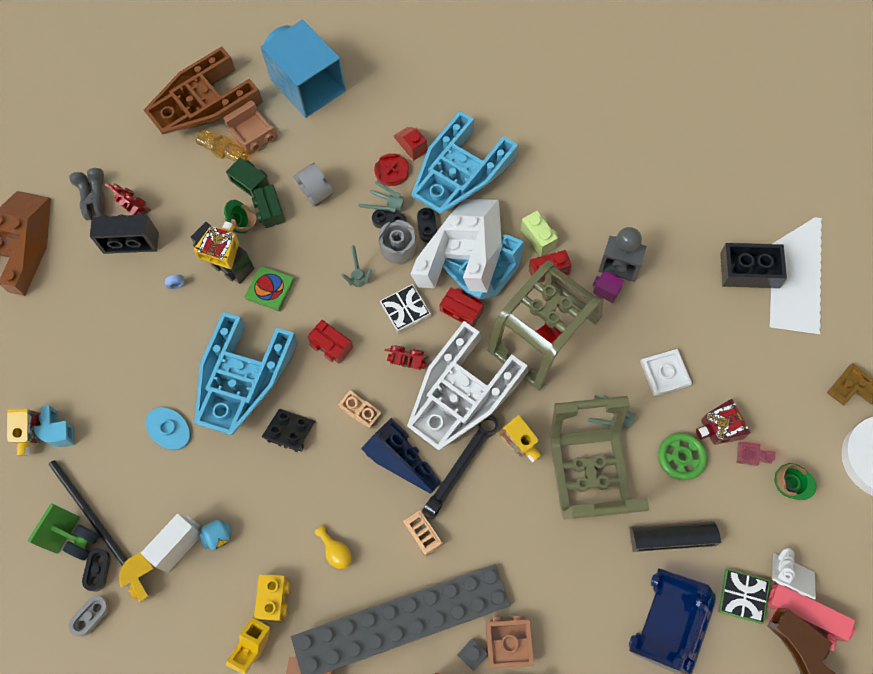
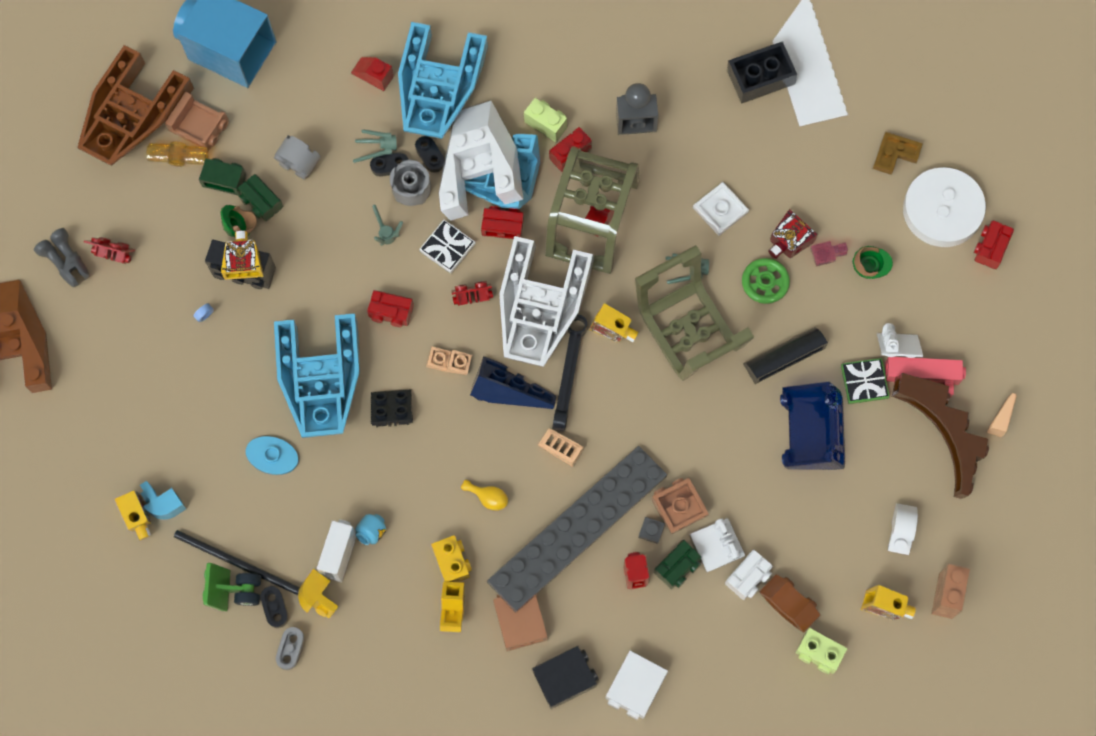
camera: 25 degrees left, 5 degrees up
black brick [90,214,159,254] -> none
tile [244,266,295,311] -> none
red tile [374,153,409,186] -> none
magenta brick [592,271,624,303] -> none

